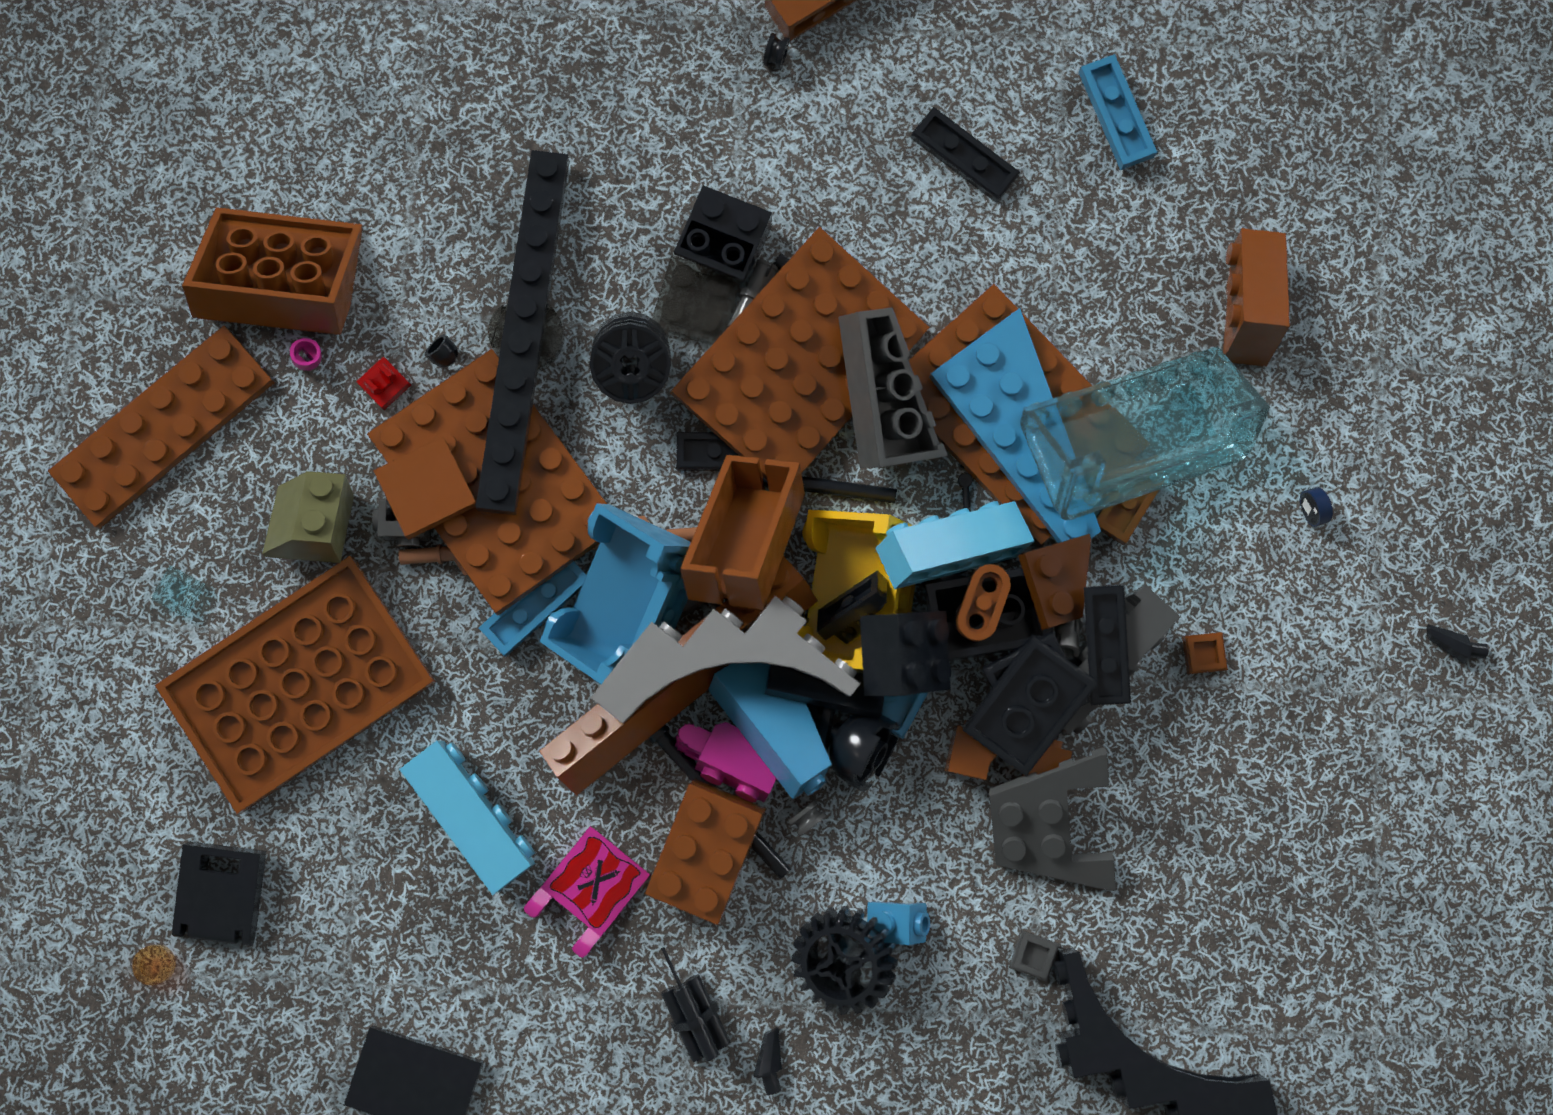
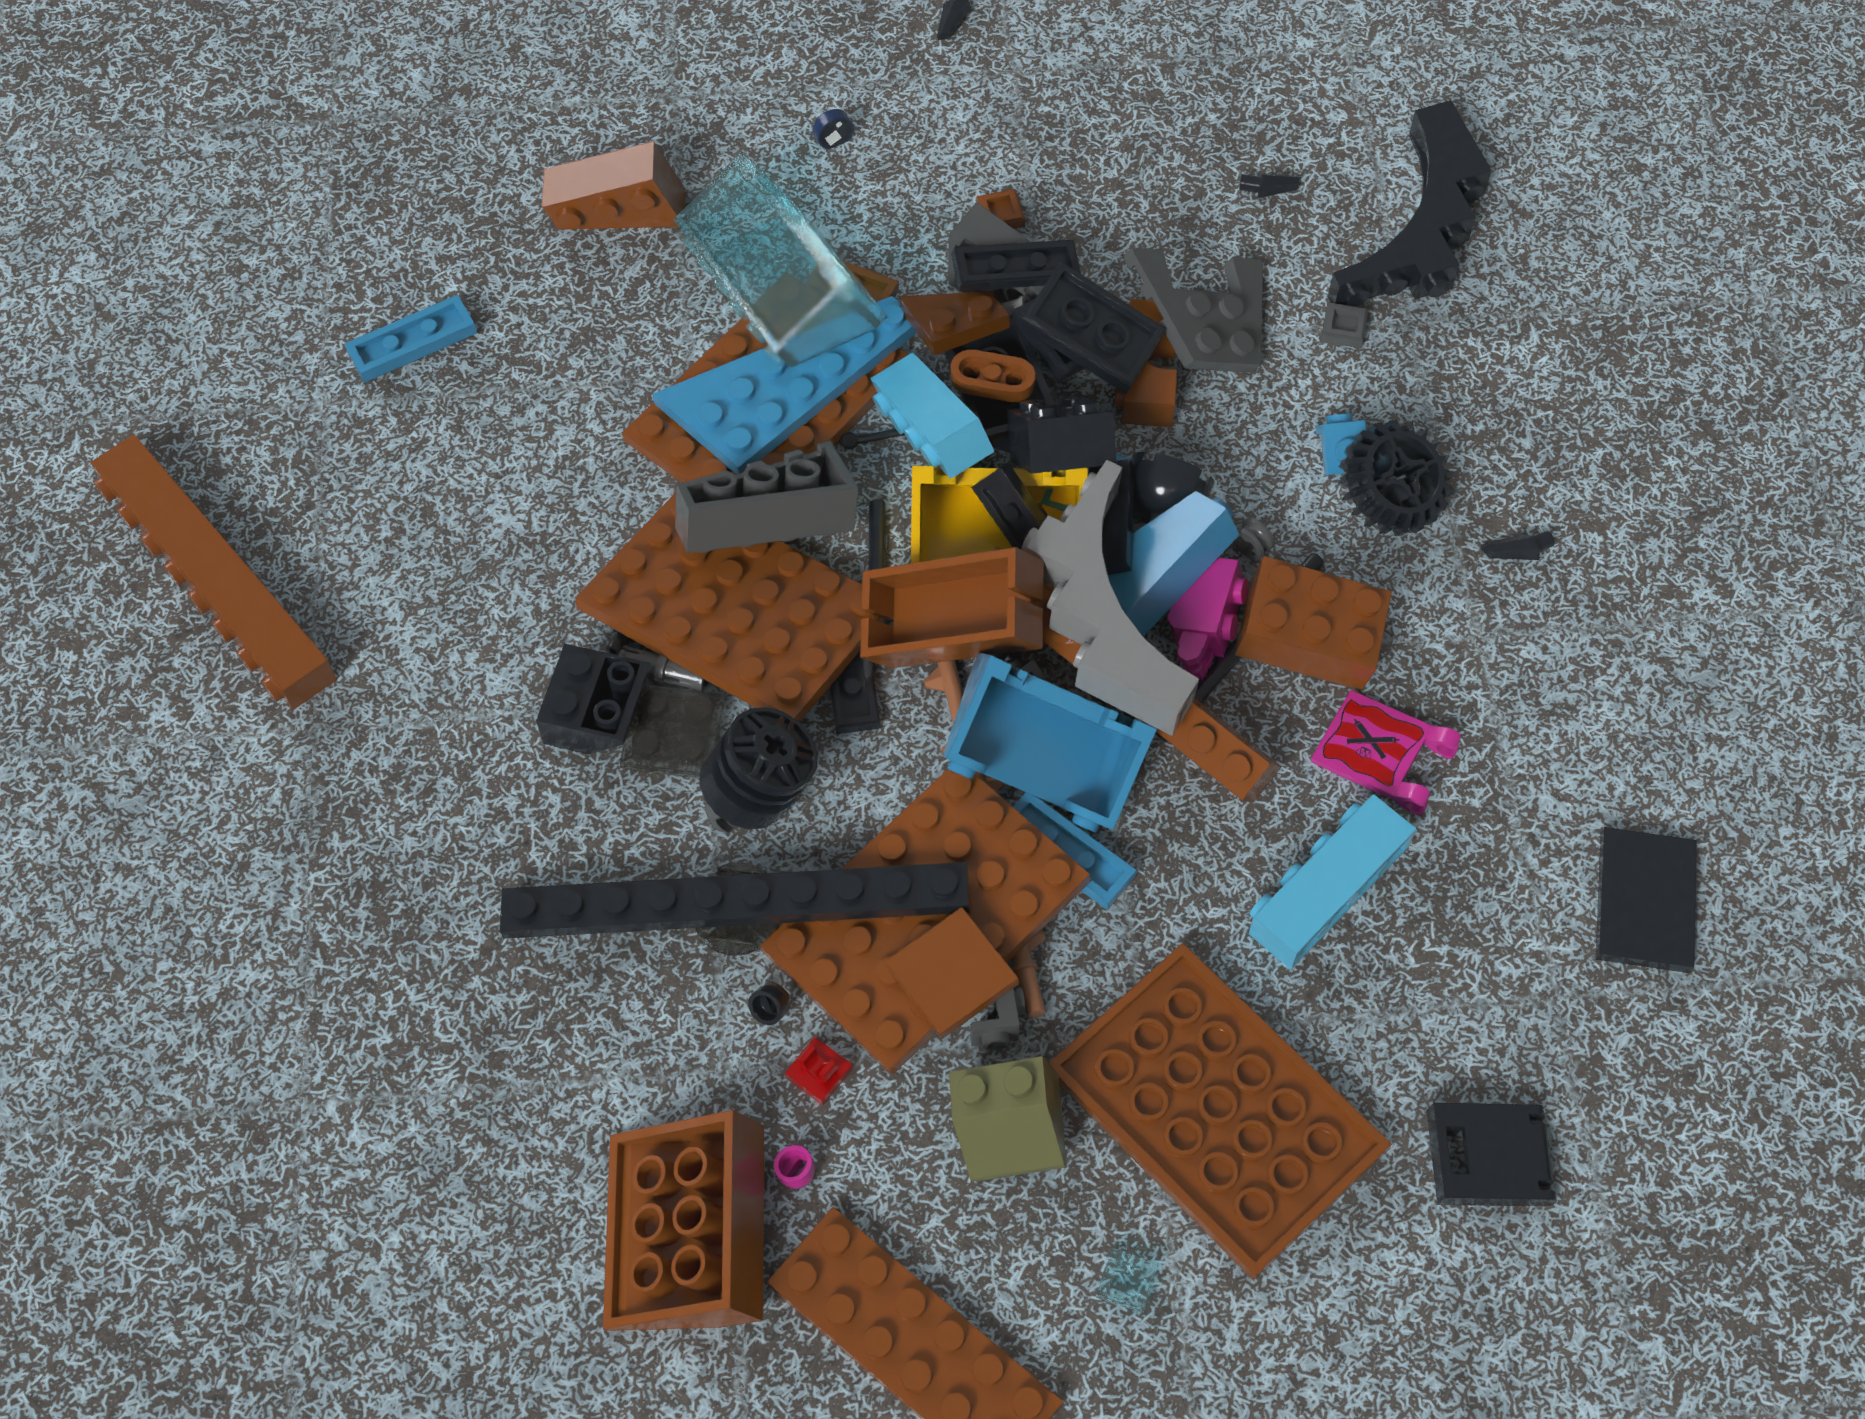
camera: 95 degrees left, 20 degrees down
clear orange tile [132,944,176,985] -> none
black piece [661,947,731,1062] -> none
black bush [763,33,790,70] -> none
black tile [910,106,1020,203] -> none
none -> black bar [1239,173,1302,198]

